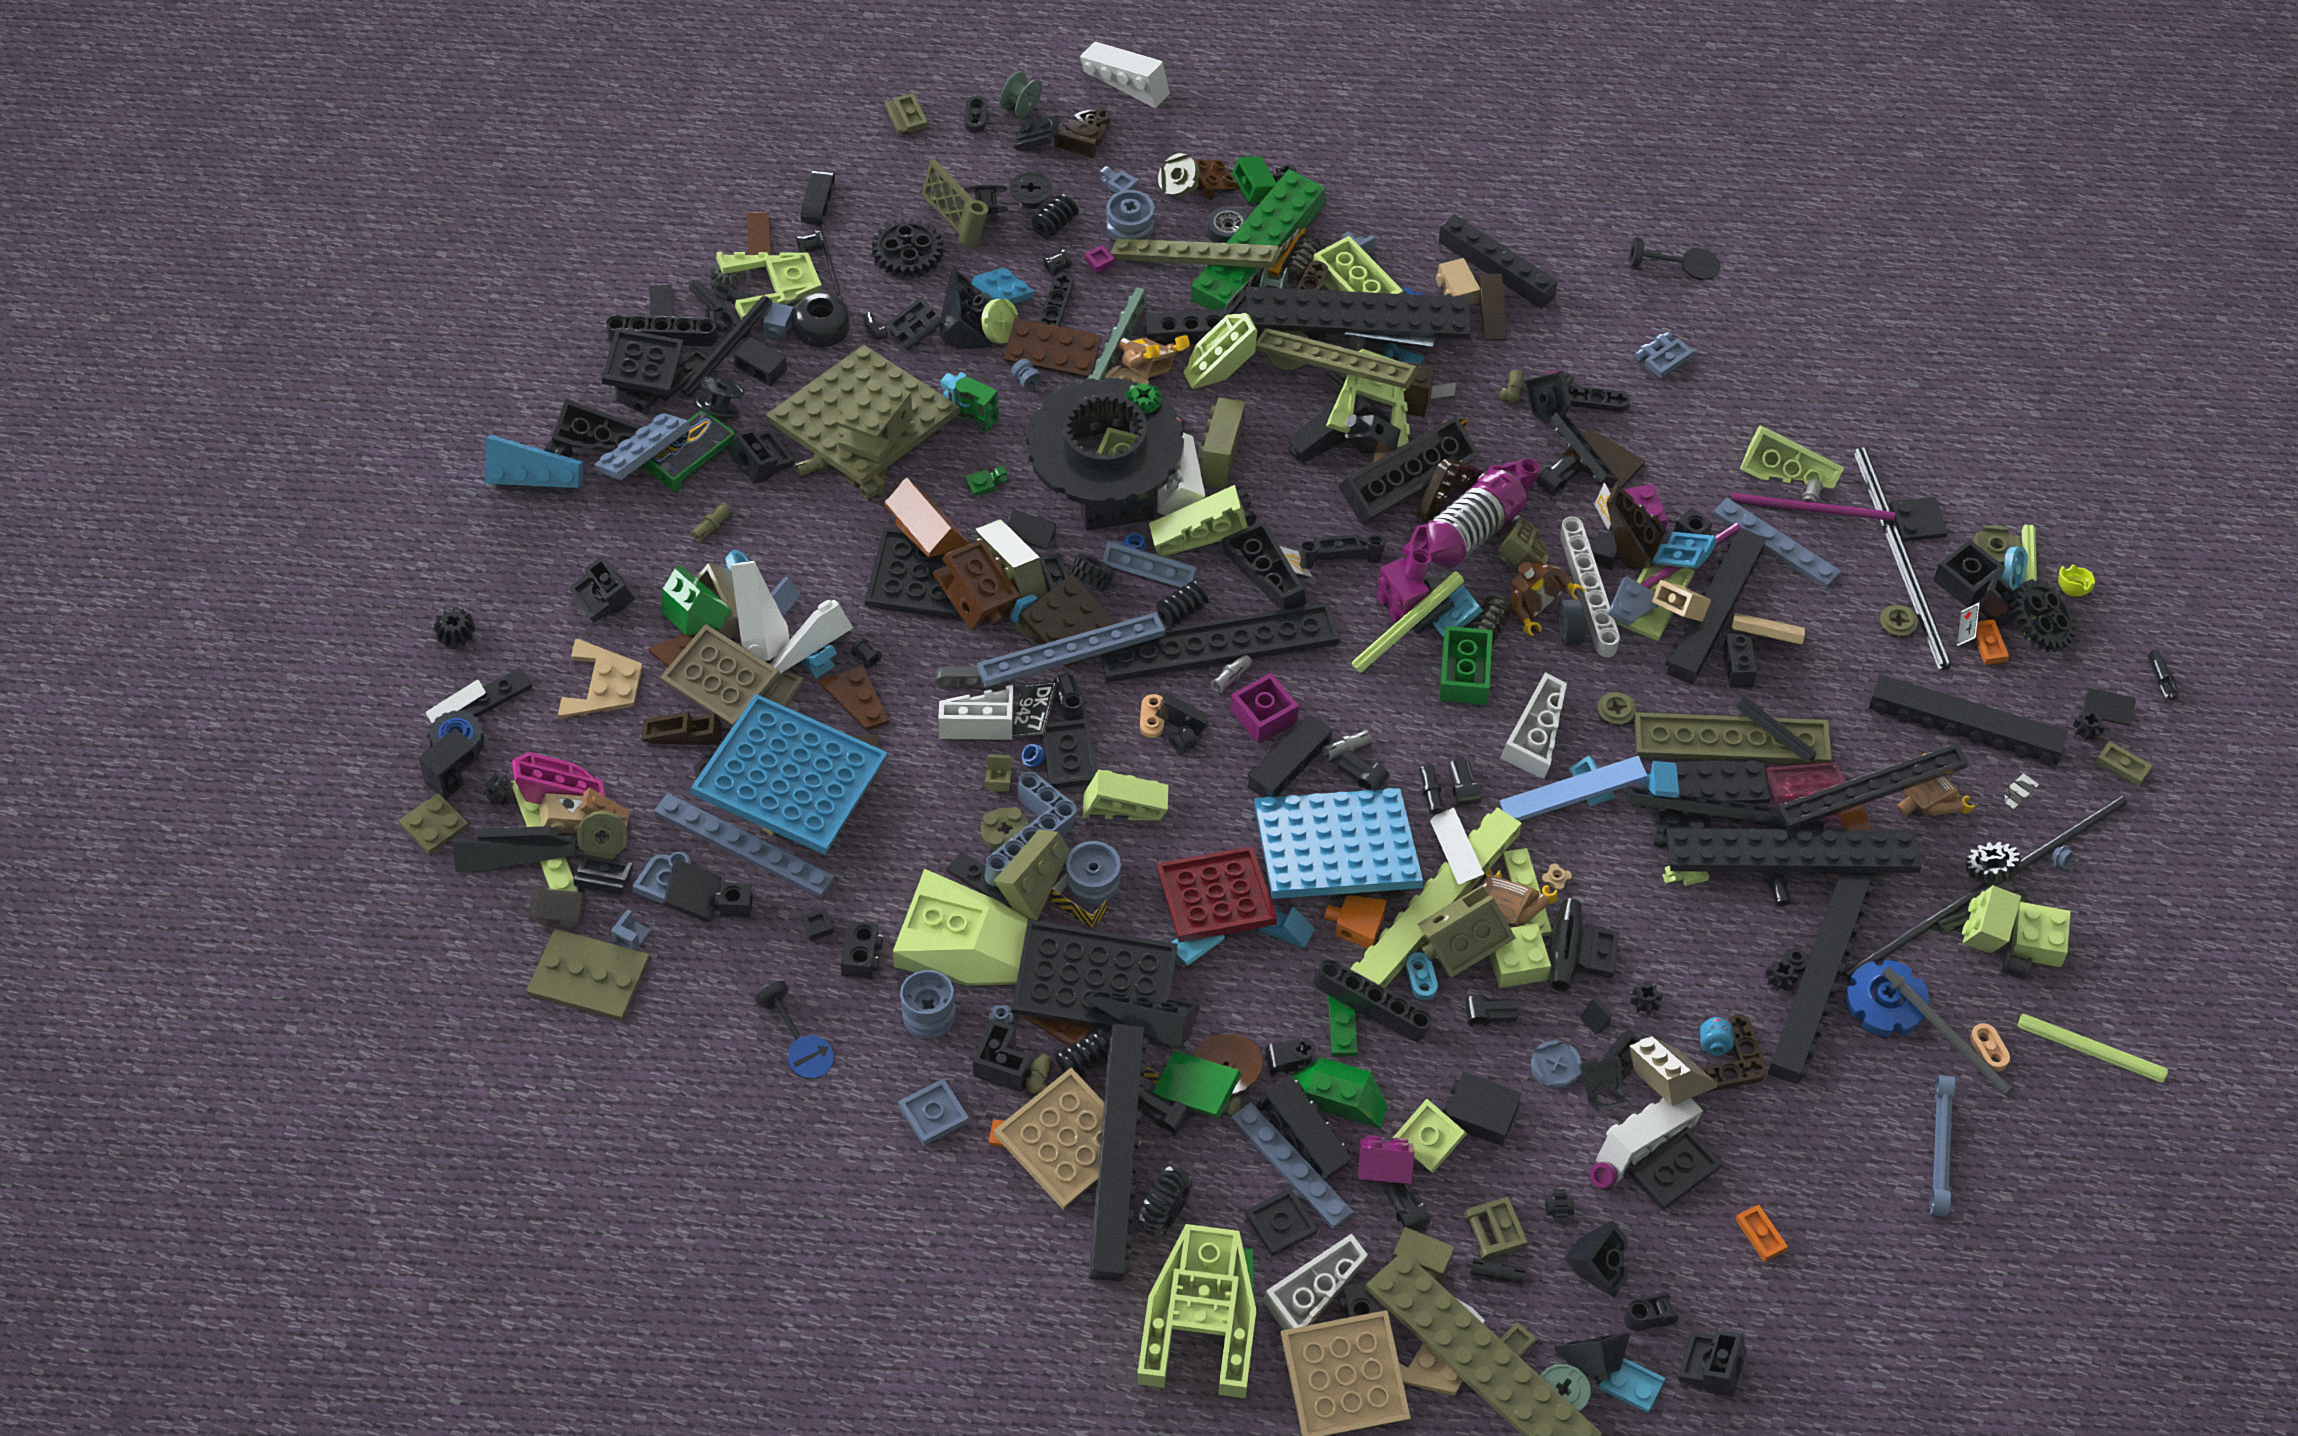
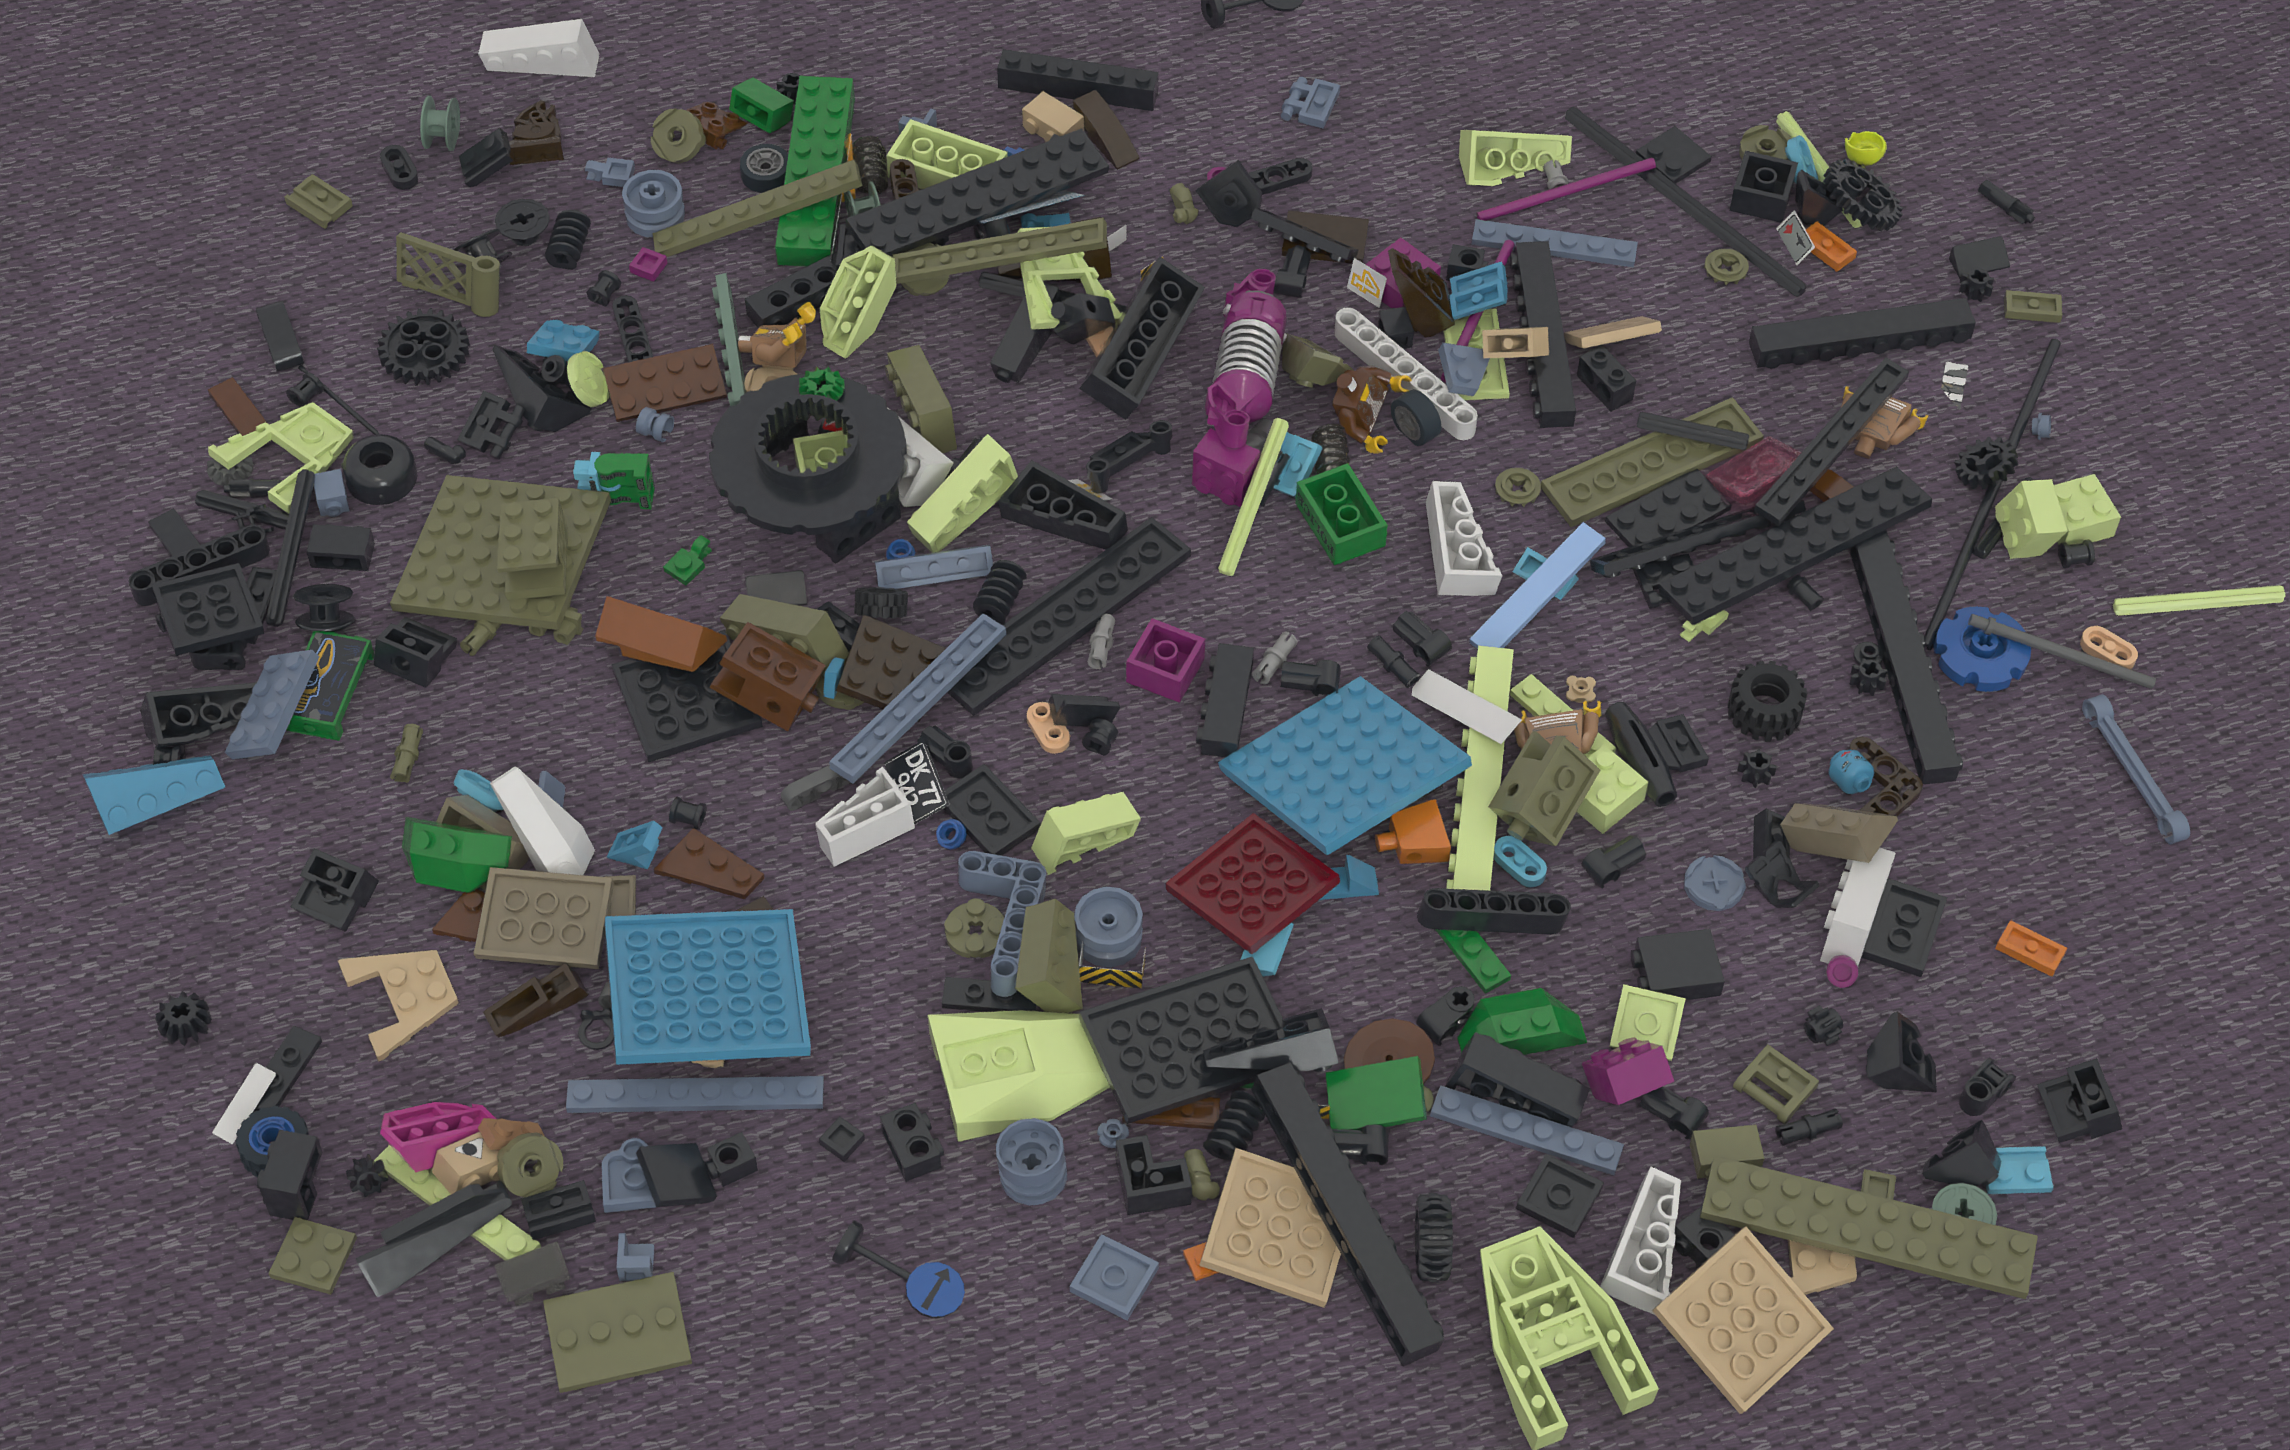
camera: 30 degrees left, 0 degrees up
white wedge [770,600,853,674] -> none
olive bracket [985,754,1012,793] -> none
dark brown beam [1417,459,1485,523] -> none
black slope [1580,997,1612,1035] -> none
dark azure slope [1641,761,1679,798] -> none
none -> black tyre [1727,661,1807,742]

